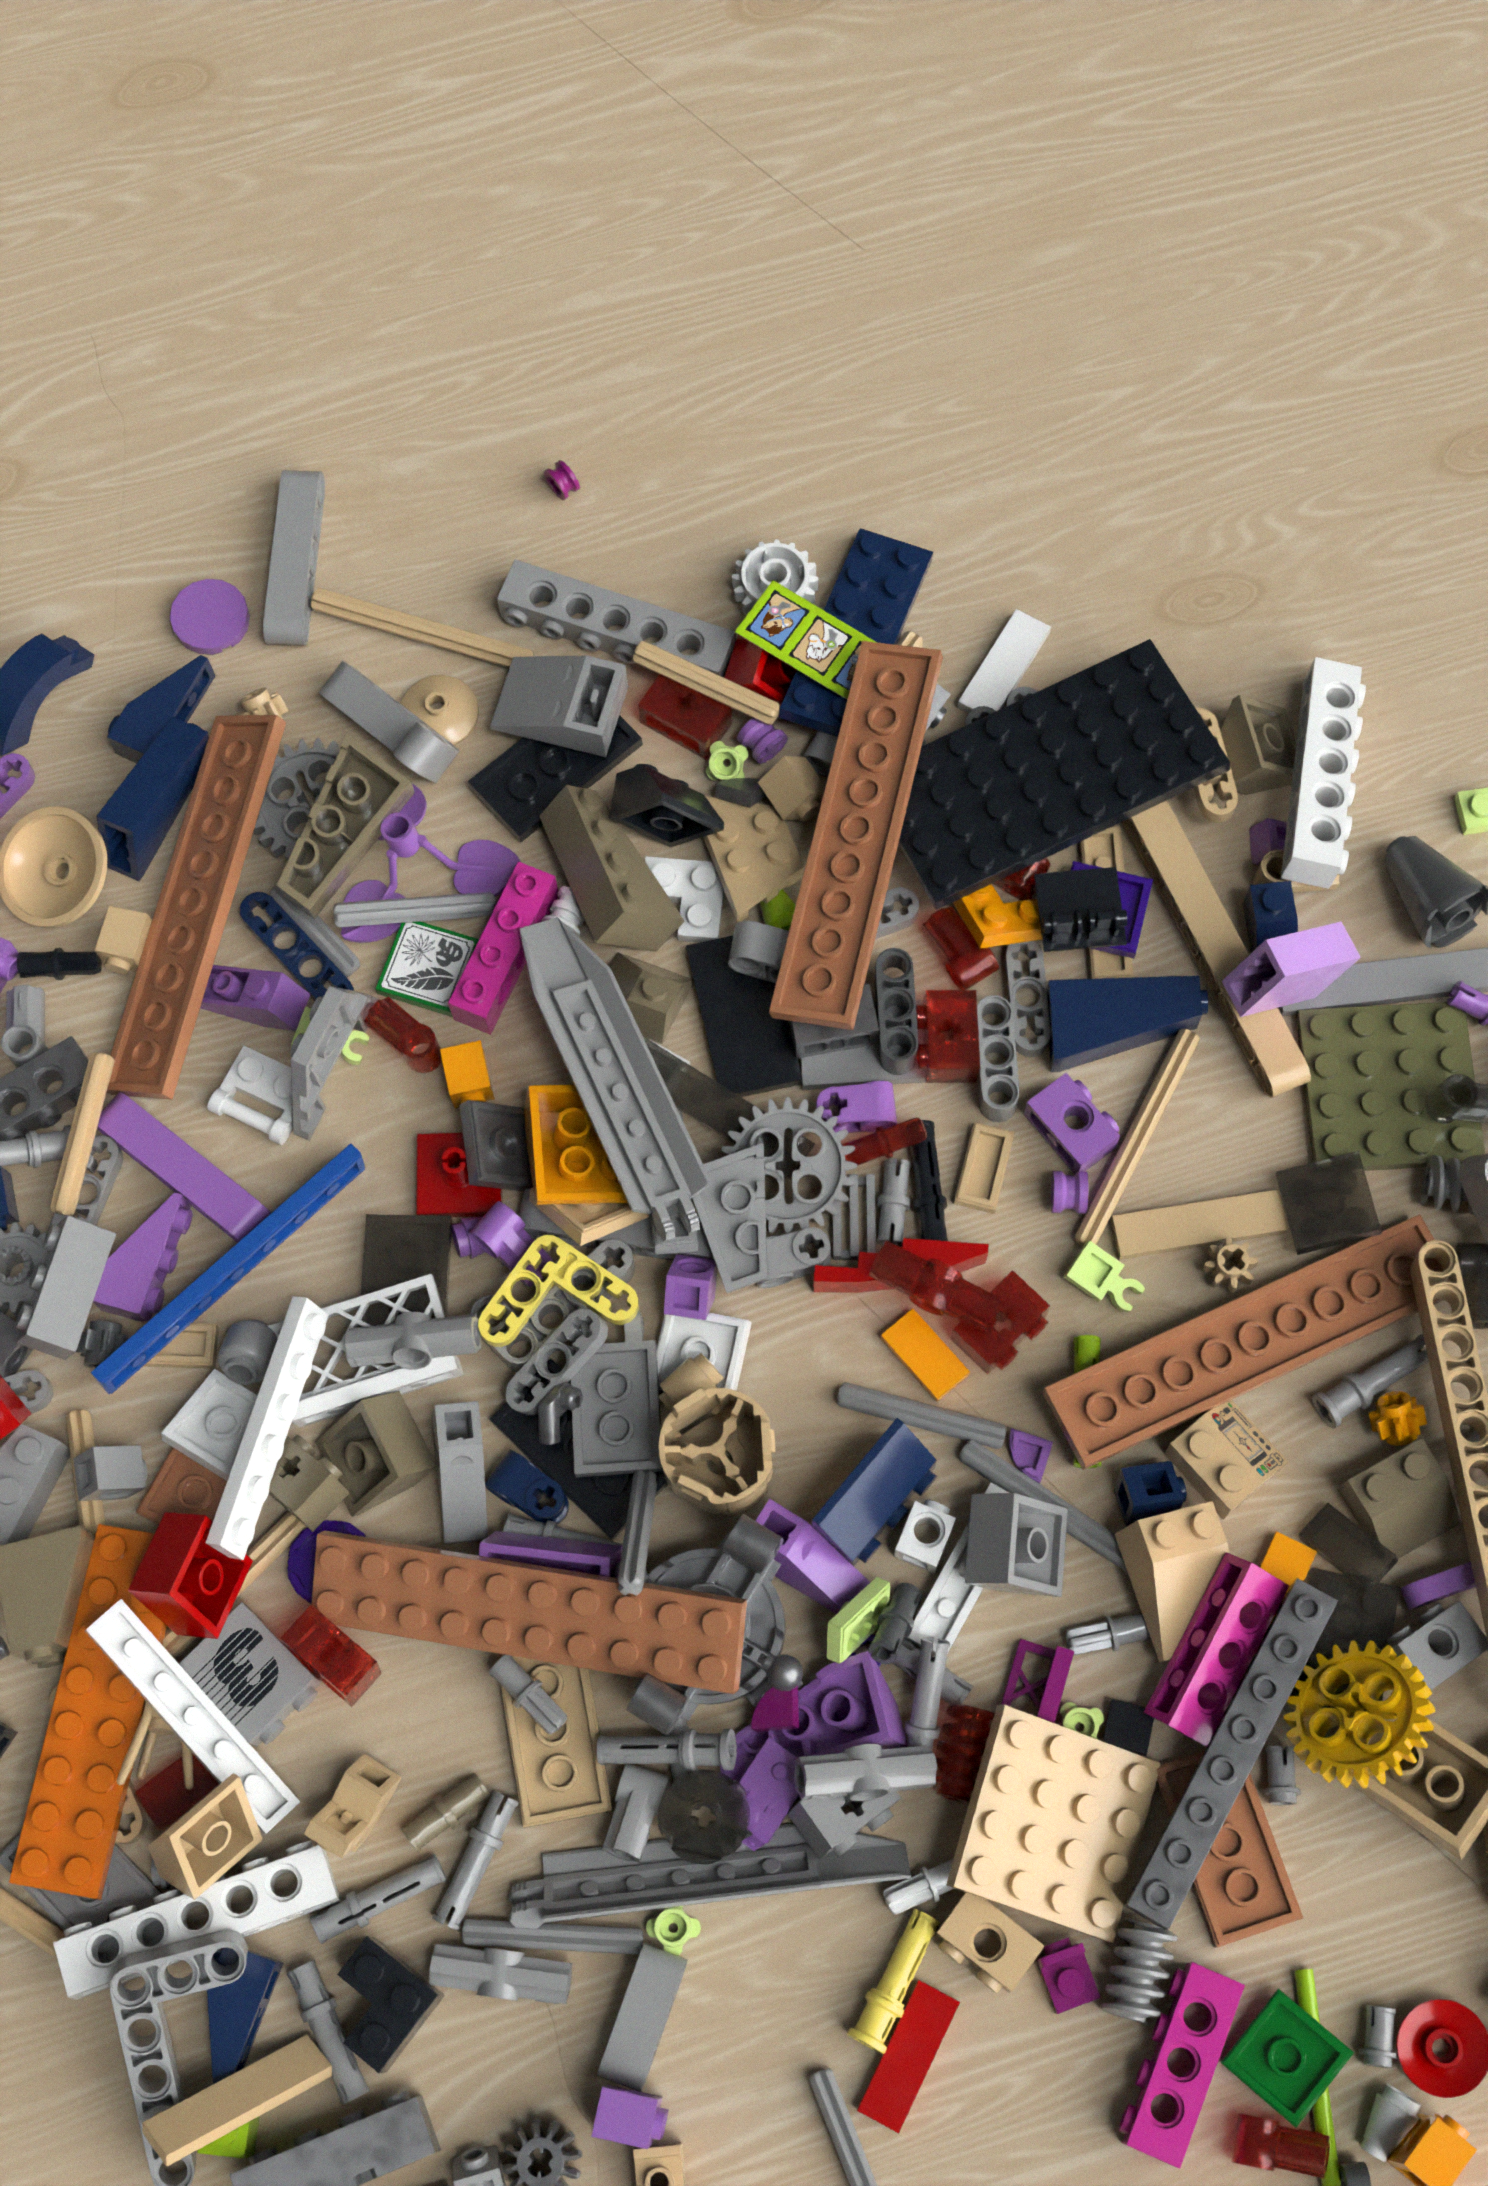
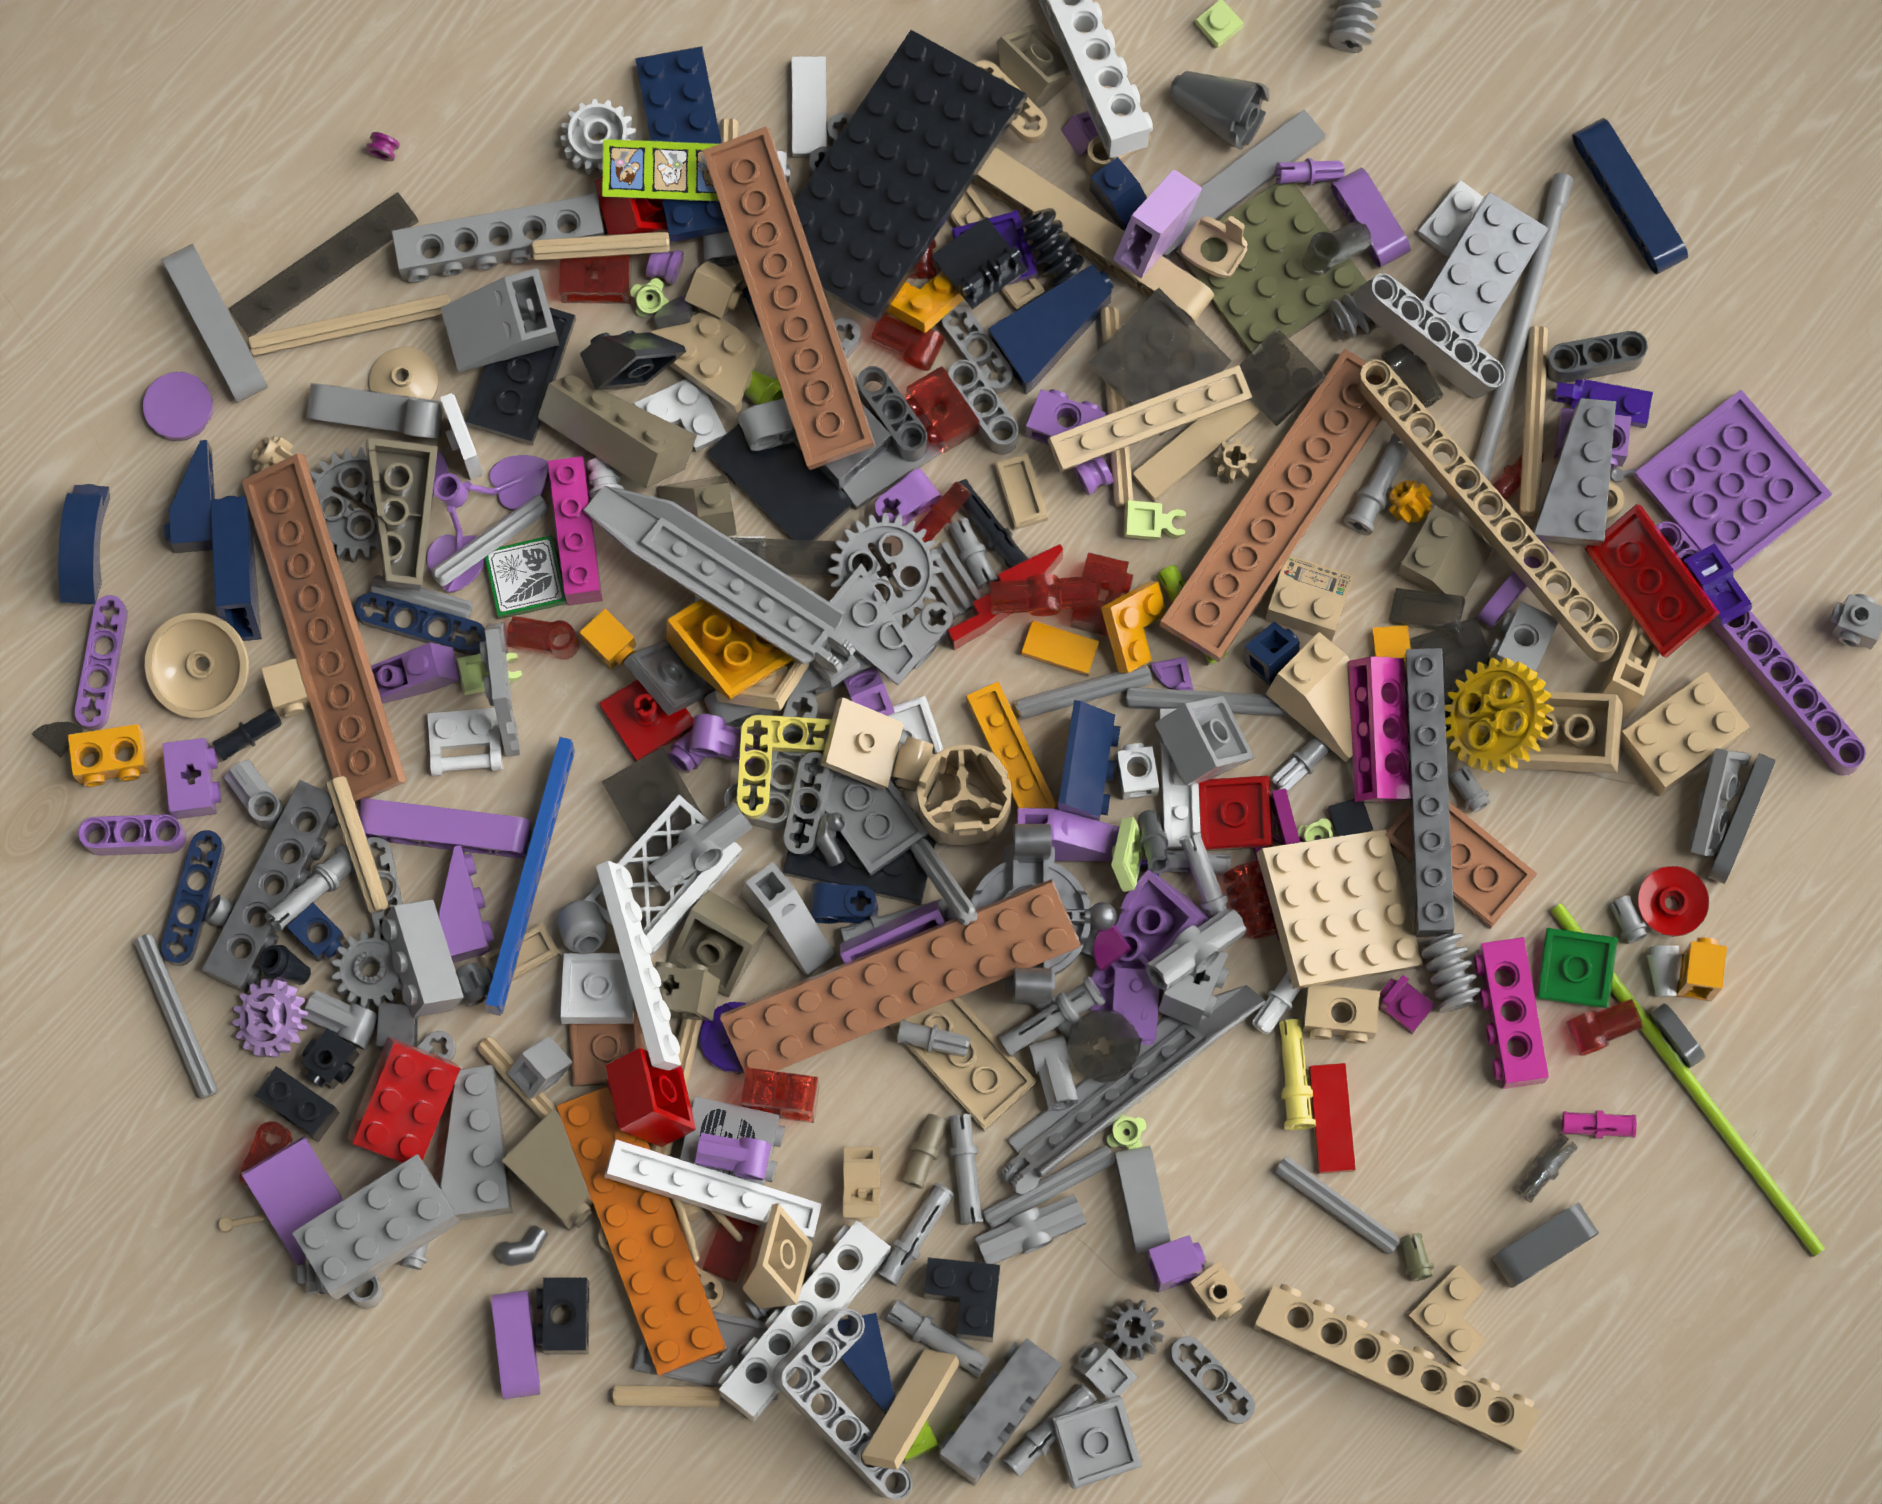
camera: 35 degrees left, 5 degrees up
none -> clear smoke tile [228,192,419,337]
none -> white plate [440,393,483,480]
none -> medium lavender piece [695,1133,772,1181]
none -> plate [821,697,904,790]
none -> light orange plate [966,681,1057,809]
none -> black piece [1015,208,1084,288]
none -> tan plate [1047,365,1252,472]
none -> clear smoke plate [1087,288,1232,436]
none -> light orange plate [1101,581,1166,673]
none -> tan piece [1181,216,1247,278]
none -> red tile [1198,775,1273,851]

